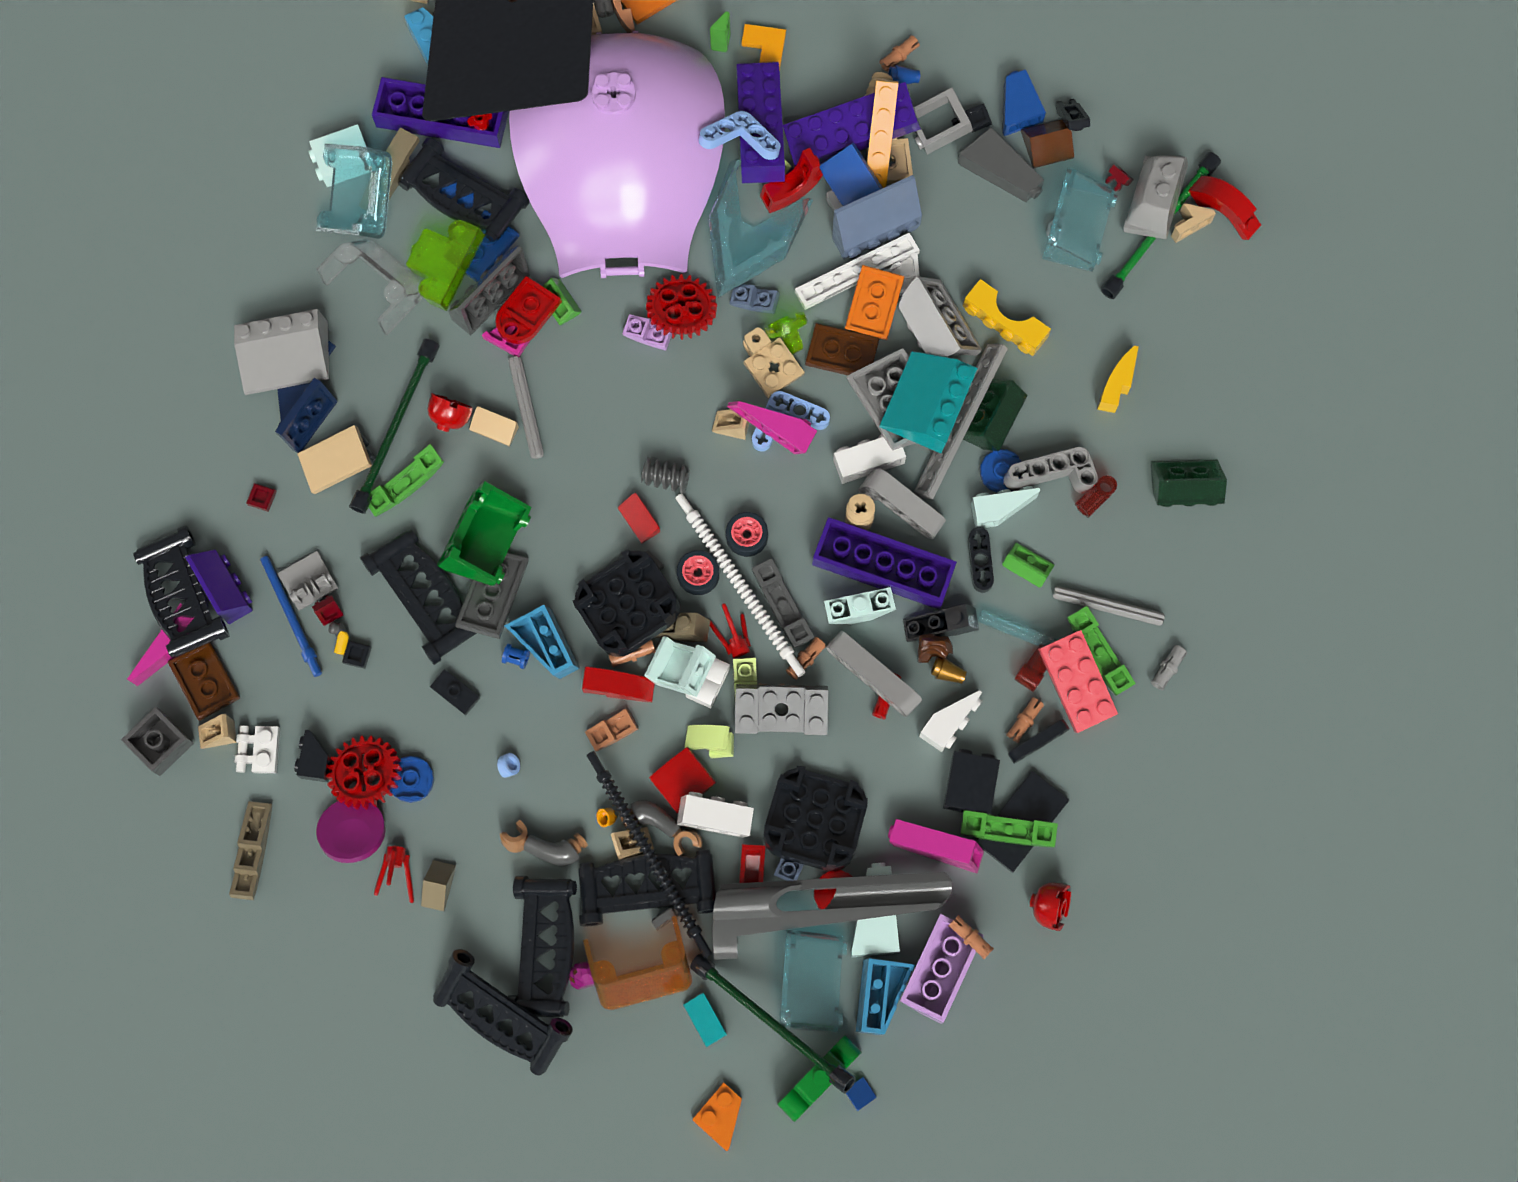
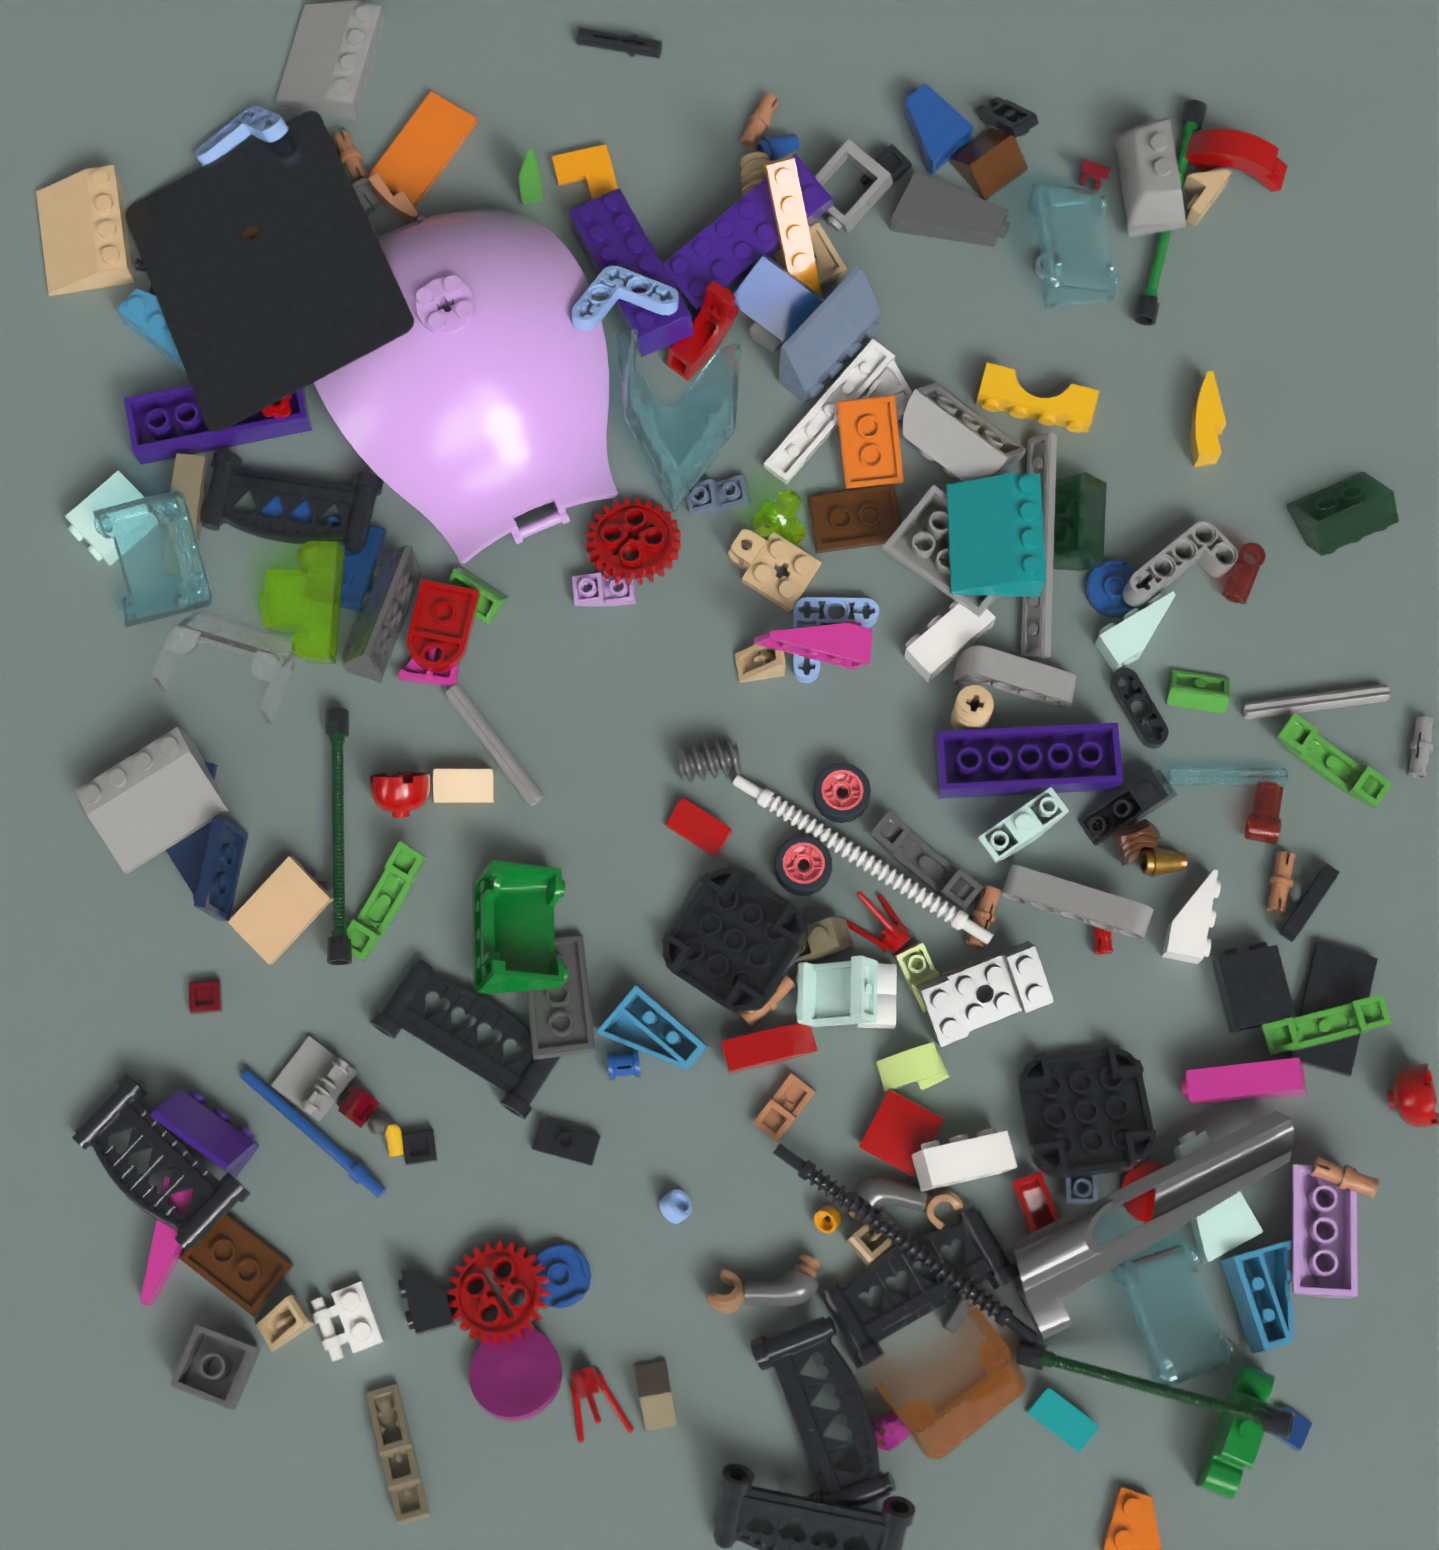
camera: 25 degrees left, 0 degrees up
coral piece [1038,630,1118,733] -> none

